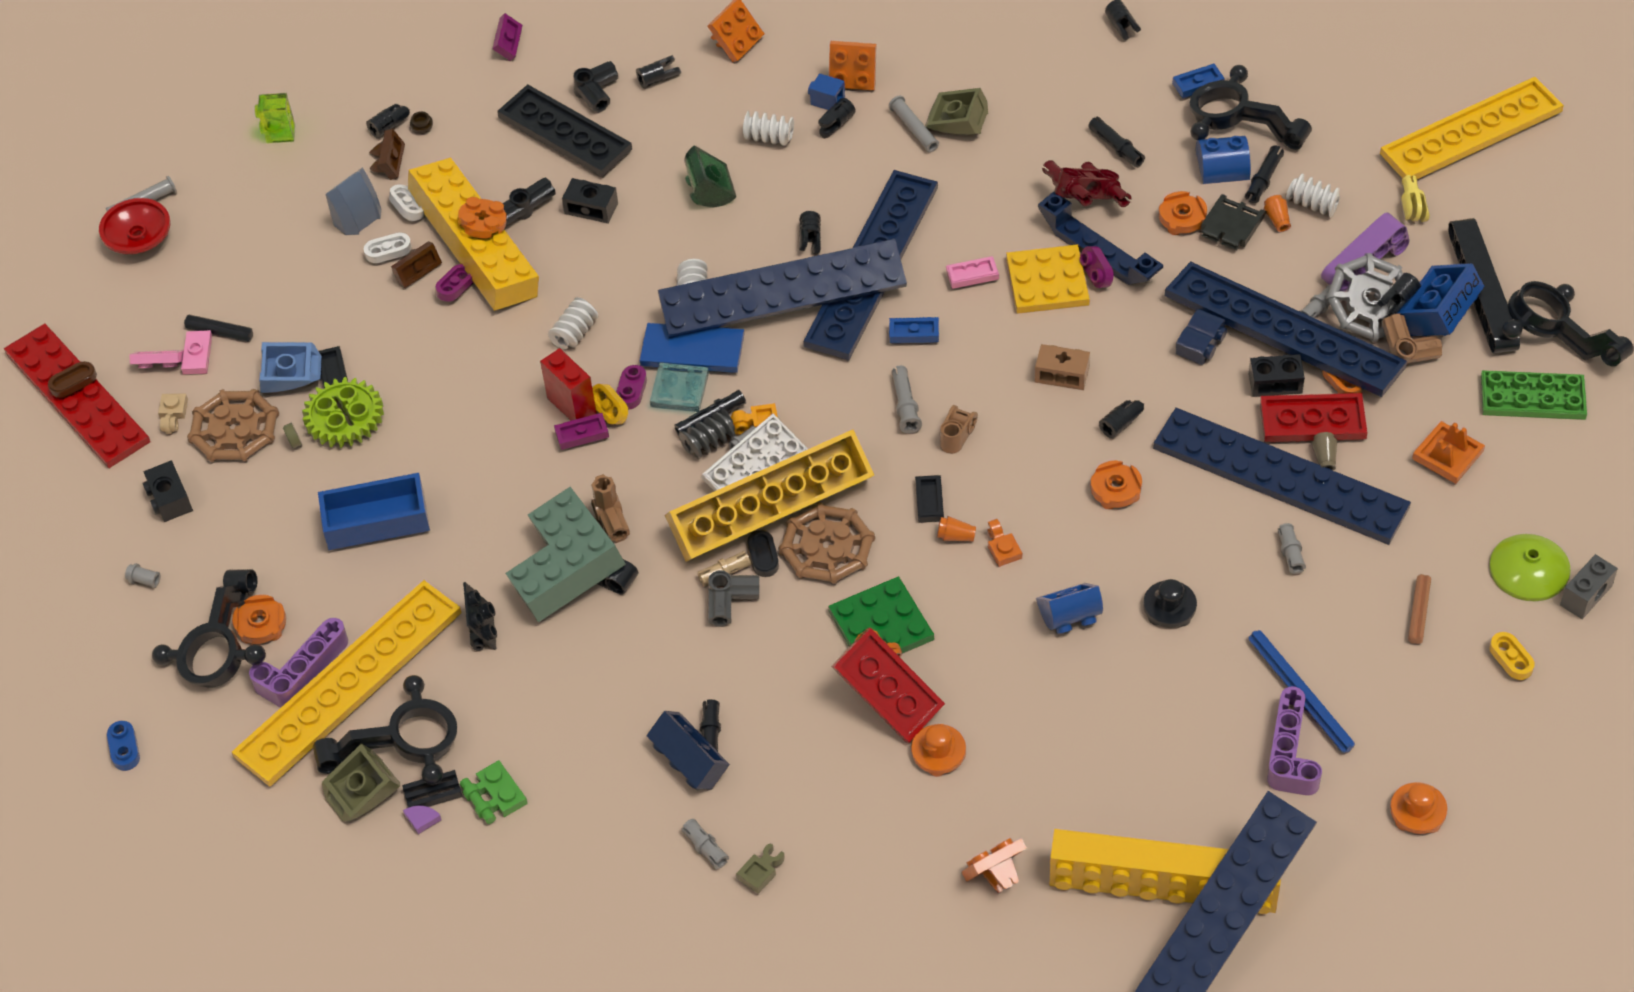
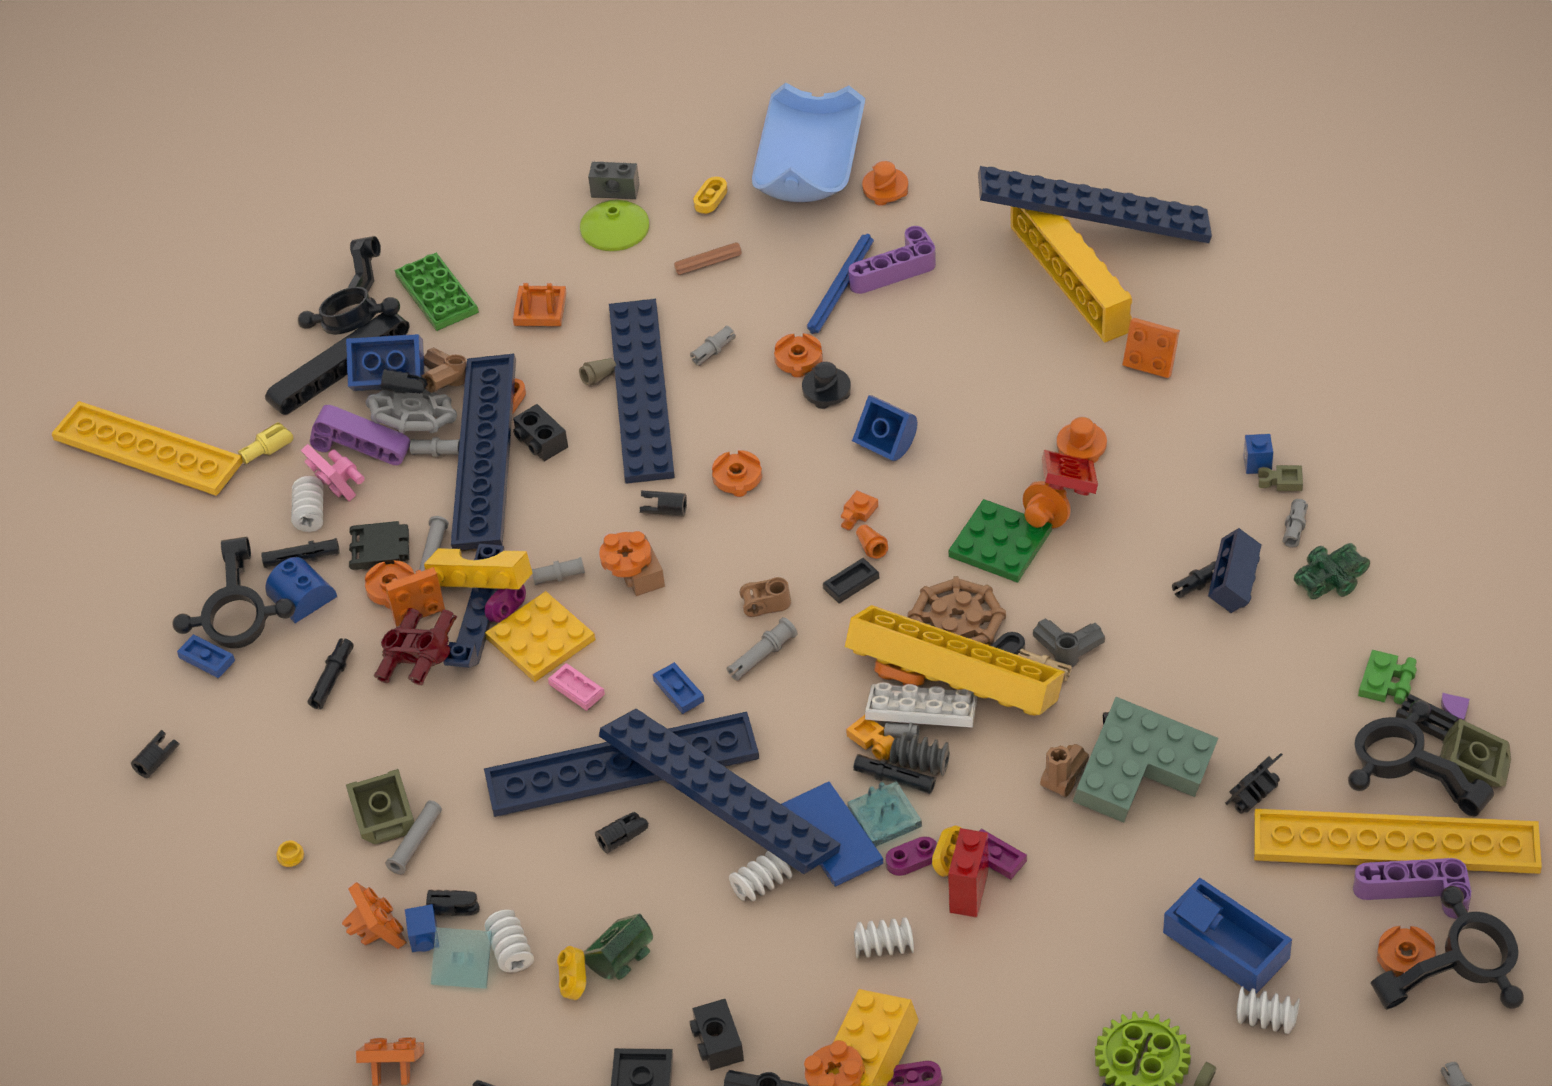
camera: 125 degrees left, 5 degrees down
dark blue brick [1175,309,1227,365] -> none
red plate [1260,393,1368,442] -> none
orange cone [1264,195,1291,232] -> none
none -> yellow plate [276,840,304,867]
none -> bright pink plate [301,444,365,501]
none -> orange plate [385,567,445,627]
none -> light grey pin [419,516,449,571]
none -> yellow arch [424,548,533,589]
none -> clear light blue piece [431,927,492,989]
none -> light grey pin [532,557,585,585]
none -> yellow plate [557,946,586,1000]
none -> orange plate [599,531,652,577]
none -> light blue panel [752,83,866,202]
none -> orange plate [774,333,823,377]
none -> blue brick [1176,888,1224,933]
none -> white piece [1236,986,1300,1034]
none -> blue brick [1243,434,1273,474]
none -> clear green axle [1294,543,1370,599]

